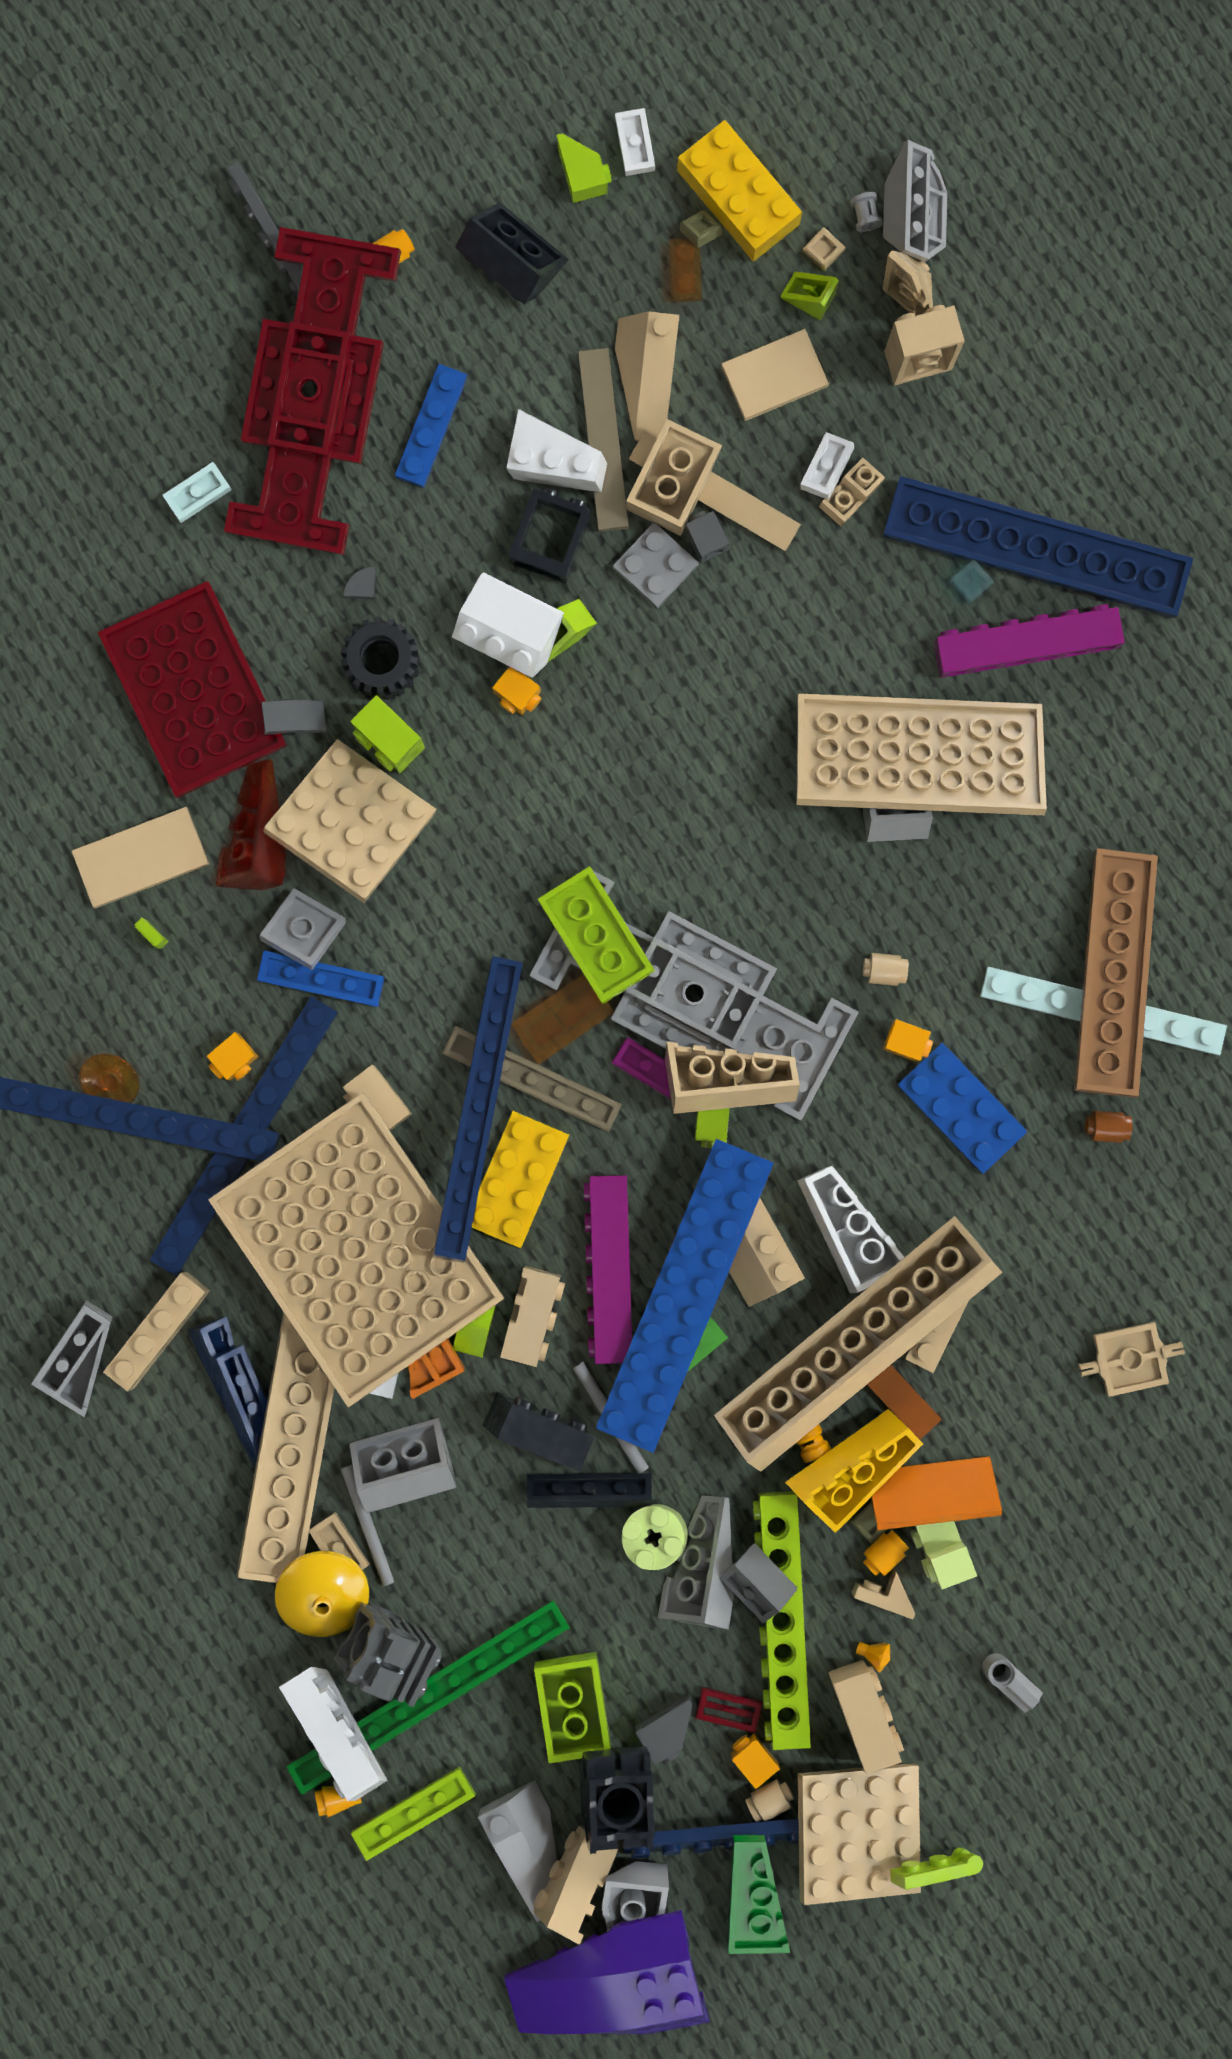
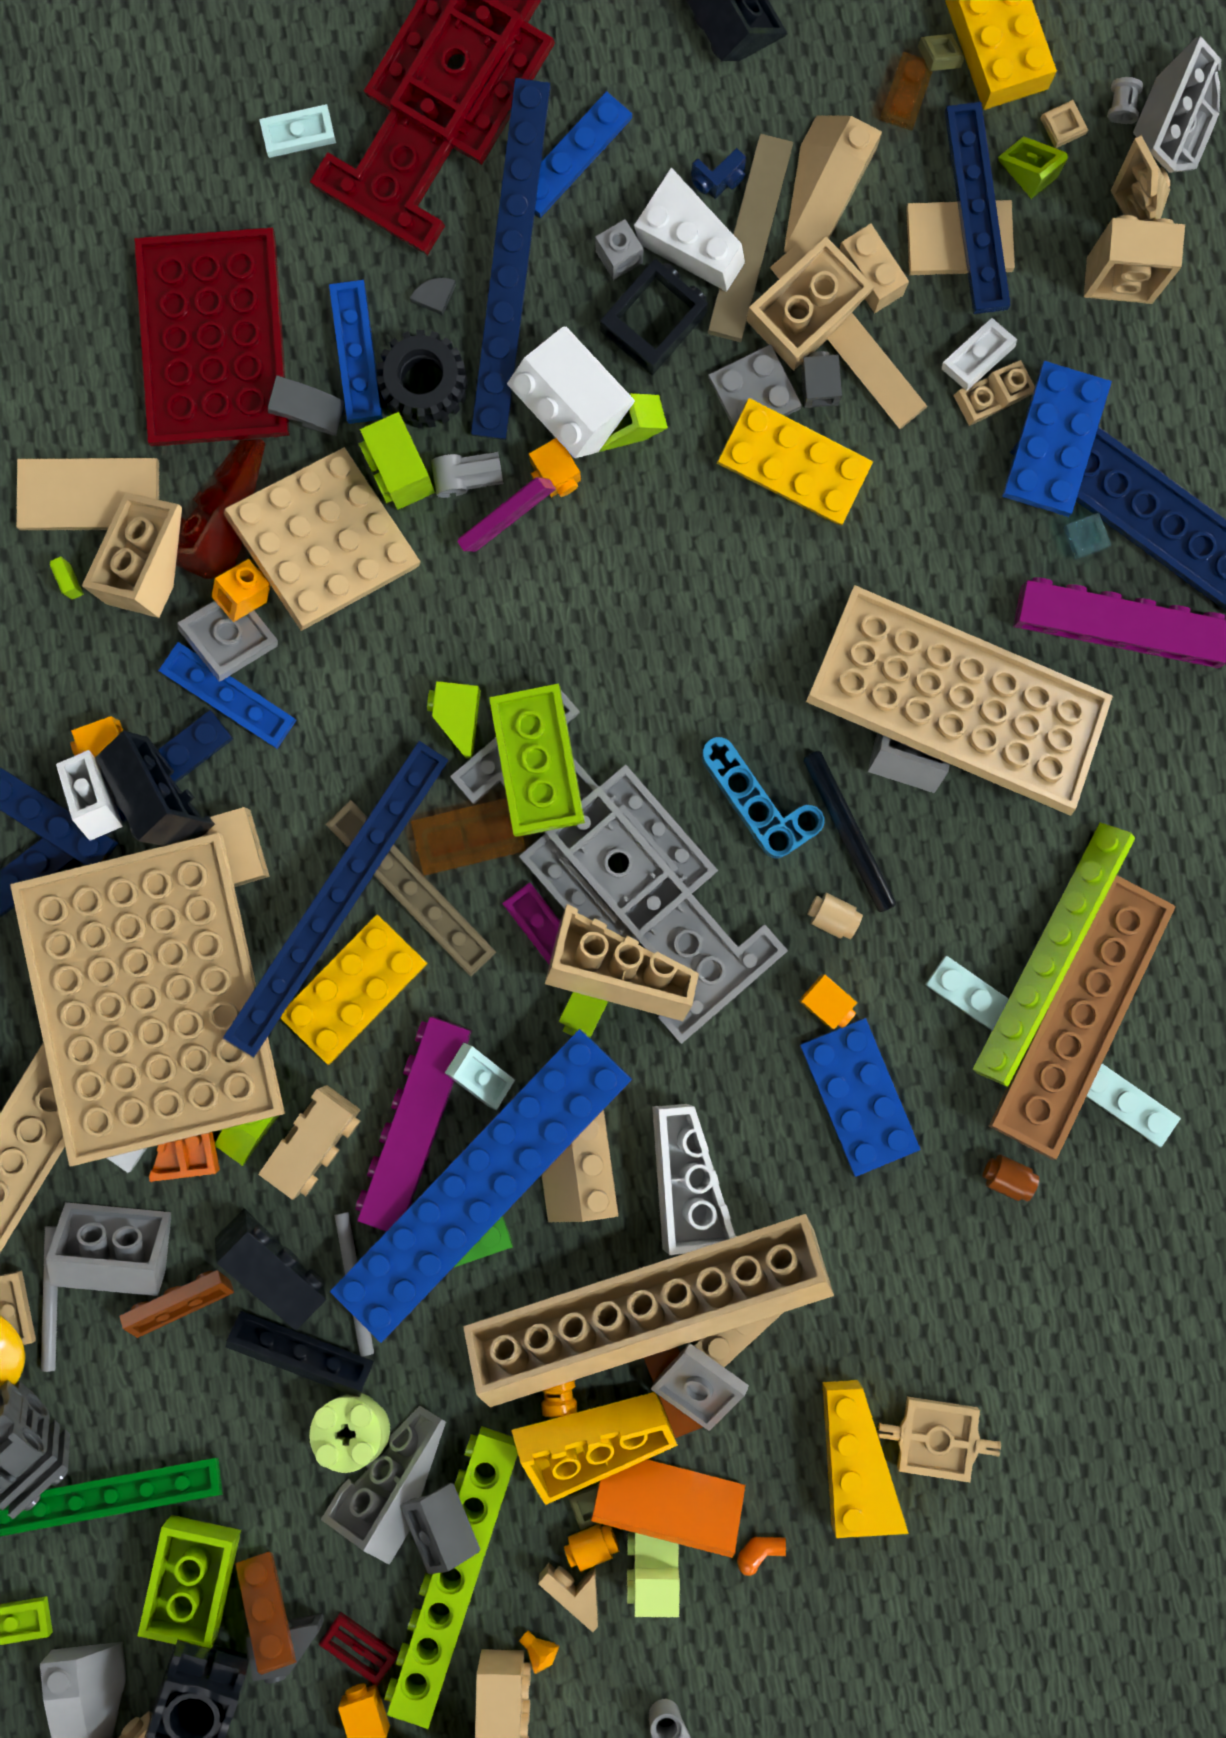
camera: 25 degrees right, 0 degrees up
none -> white brick [56,750,123,841]
none -> tan slope [82,493,182,618]
none -> black wedge [95,730,215,846]
none -> dark orange plate [119,1270,234,1338]
none -> light orange brick [211,559,271,622]
none -> dark orange plate [235,1551,296,1675]
none -> blue plate [329,280,383,424]
none -> lime slope [427,681,481,759]
none -> light grey piece [431,452,504,498]
none -> light aqua plate [445,1043,515,1110]
none -> magenta tile [457,477,556,552]
none -> dark blue plate [471,78,551,440]
none -> light grey brick [595,219,643,280]
none -> light grey plate [651,1343,749,1431]
none -> dark blue bracket [691,148,746,199]
none -> dark azure beam [702,737,824,858]
none -> yellow plate [717,398,873,526]
none -> orange arm [737,1537,786,1576]
none -> black axle [804,751,896,912]
none -> yellow wedge [822,1380,909,1538]
none -> tan brick [839,224,909,314]
none -> dark blue plate [944,102,1011,314]
none -> lime plate [973,822,1135,1087]
none -> blue plate [1002,361,1112,517]

